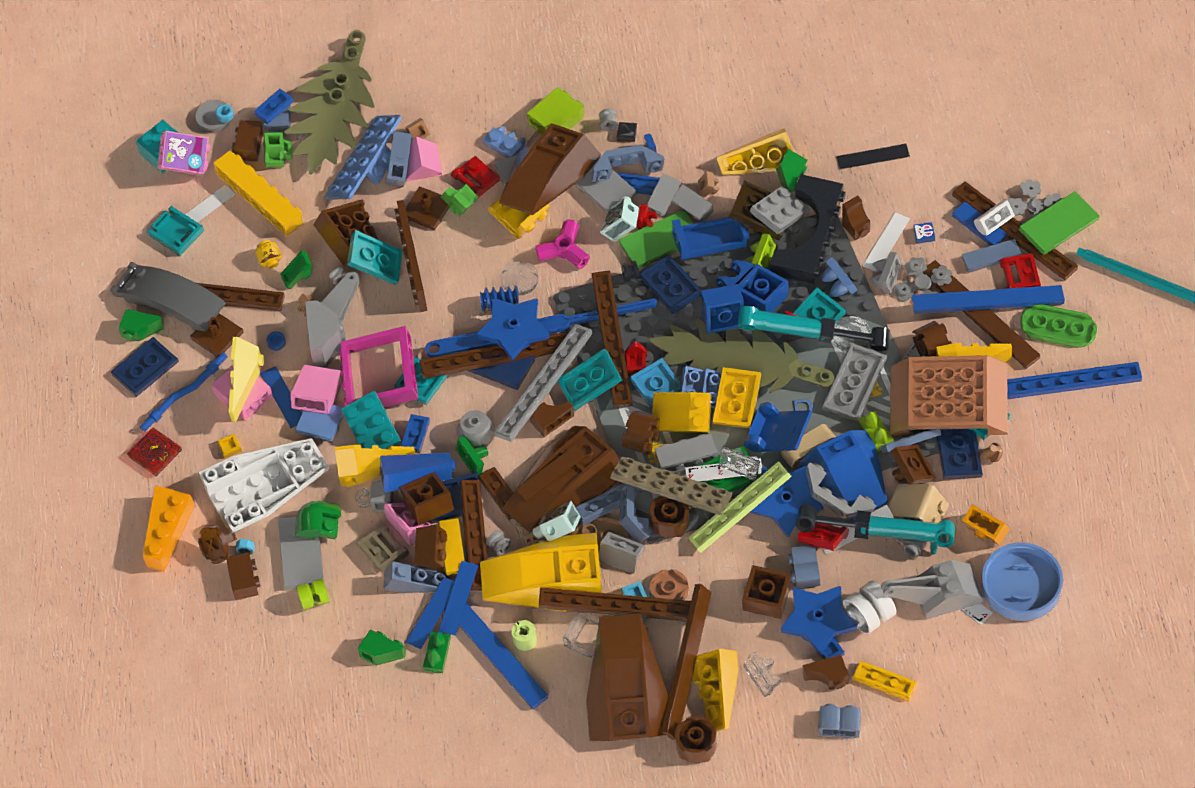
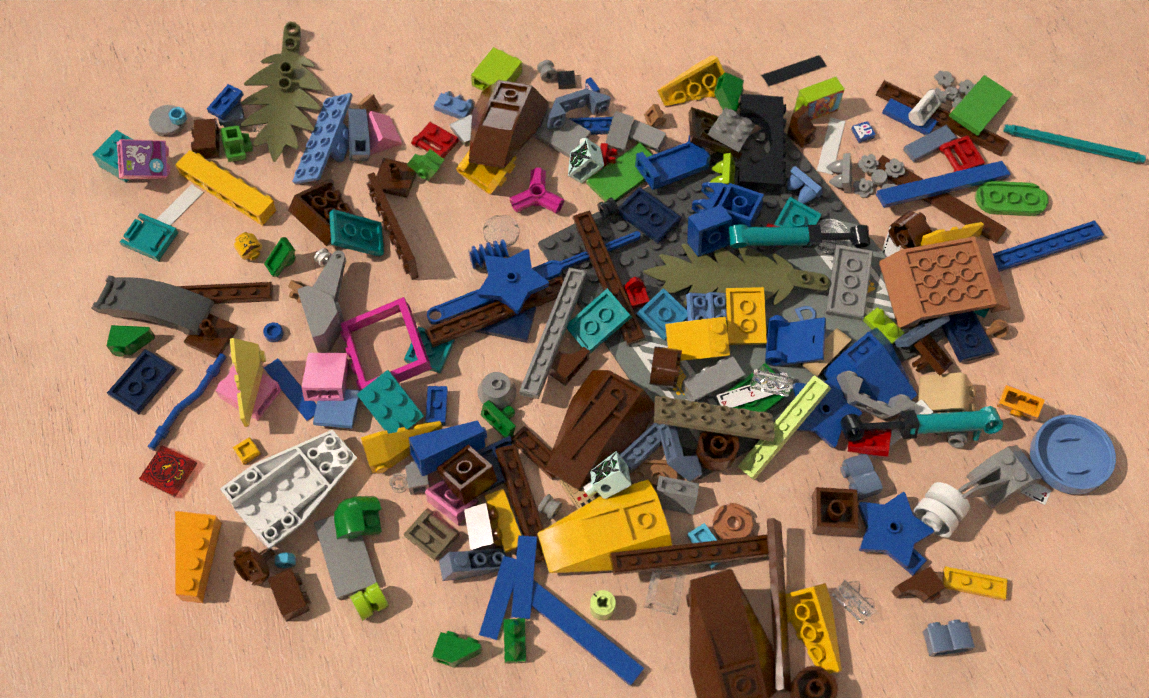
camera: 20 degrees left, 5 degrees up
none -> lime brick [793,77,845,121]

